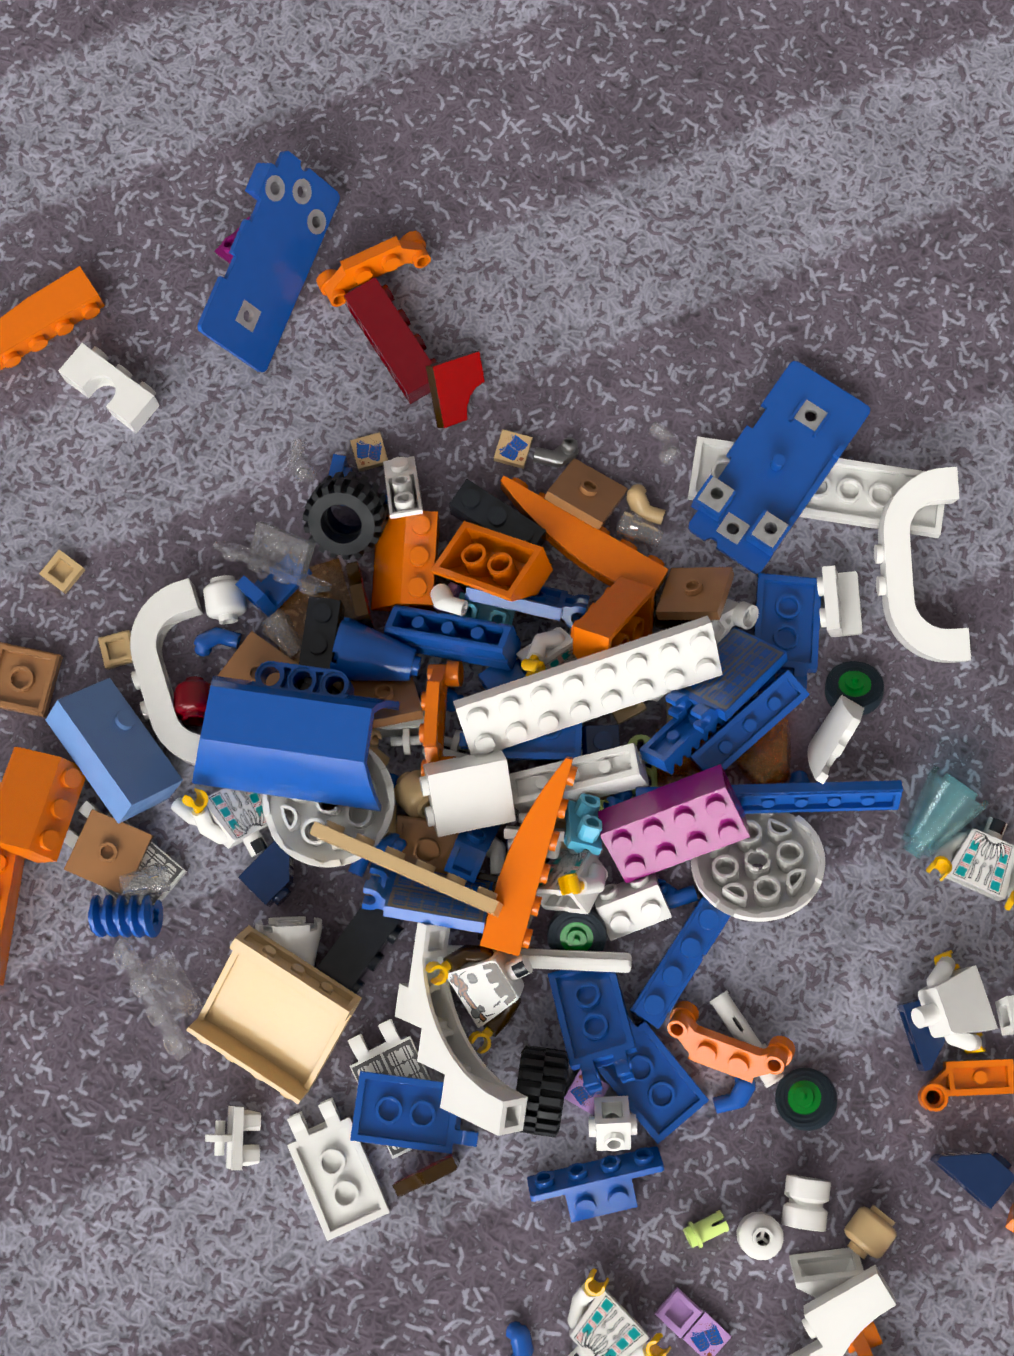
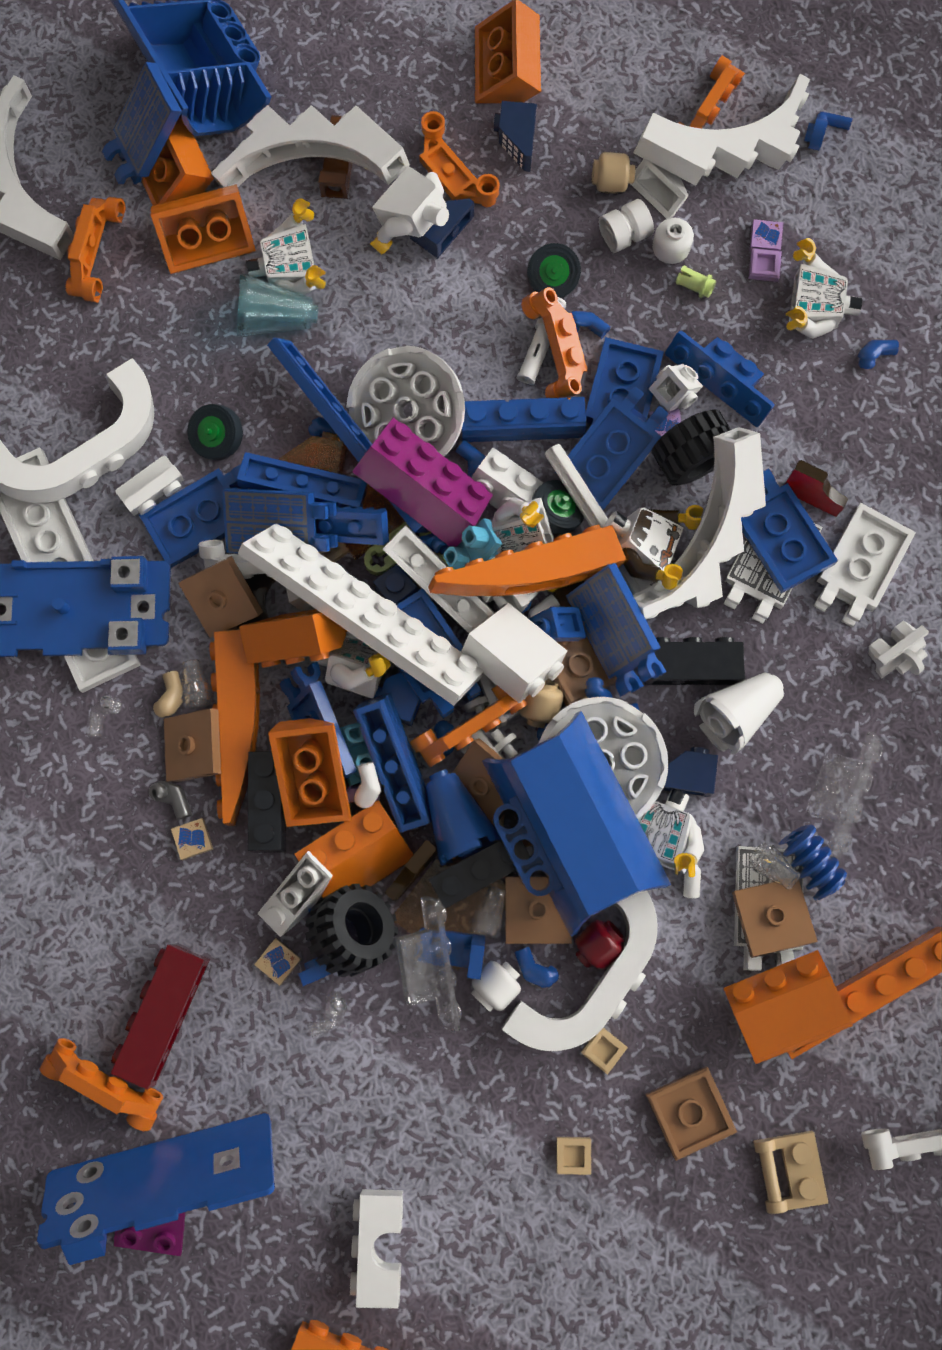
camera: 130 degrees left, 0 degrees up
medium blue brick [45,678,183,824] -> none
panel [186,925,362,1104] -> none
tan plate [309,820,503,917] -> none
red tile [426,351,485,428] -> none
white slope [807,695,864,784] -> none

